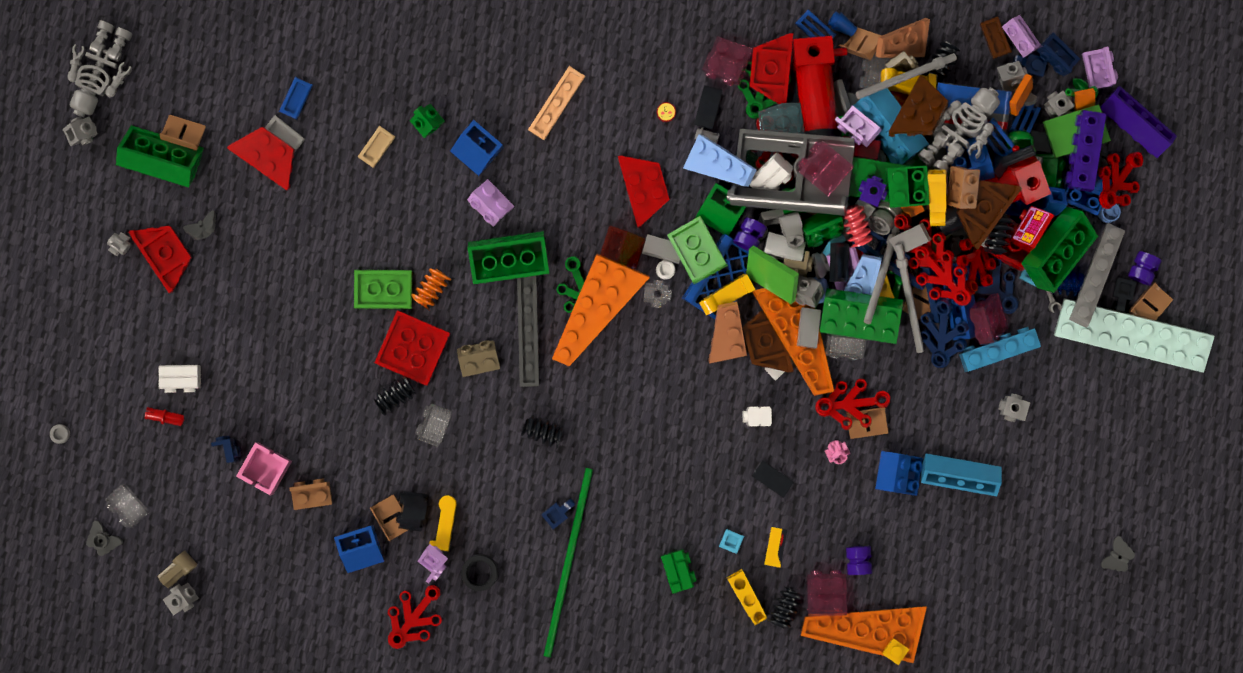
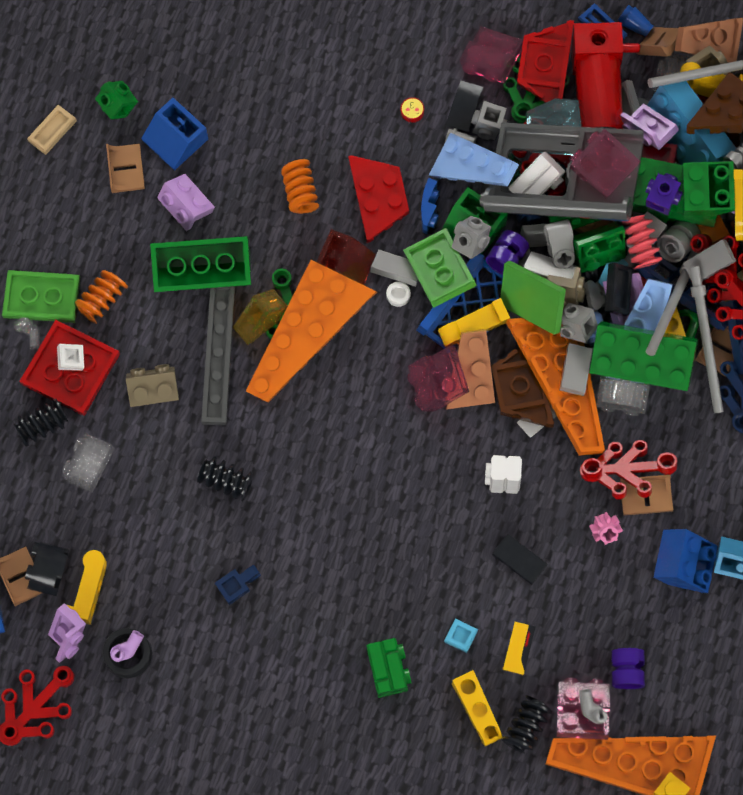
camera: 10 degrees right, 15 degrees down
light nougat tile [528,66,585,140] -> none
green piece [543,468,593,658] -> none
clear brick [643,280,672,308] -> none
none -> clear arm [14,317,41,350]
none -> white tile [57,344,84,371]
none -> medium nougat piece [106,144,145,193]
none -> lavender arm [110,630,144,662]
none -> clear yellow slope [233,289,288,345]
none -> orange piece [281,159,319,214]
none -> clear pink plate [408,346,469,412]
none -> blue slope [421,178,440,234]
none -> light grey brick [452,216,491,259]
none -> light grey brick [471,101,507,140]
none -> light grey arm [579,689,608,724]

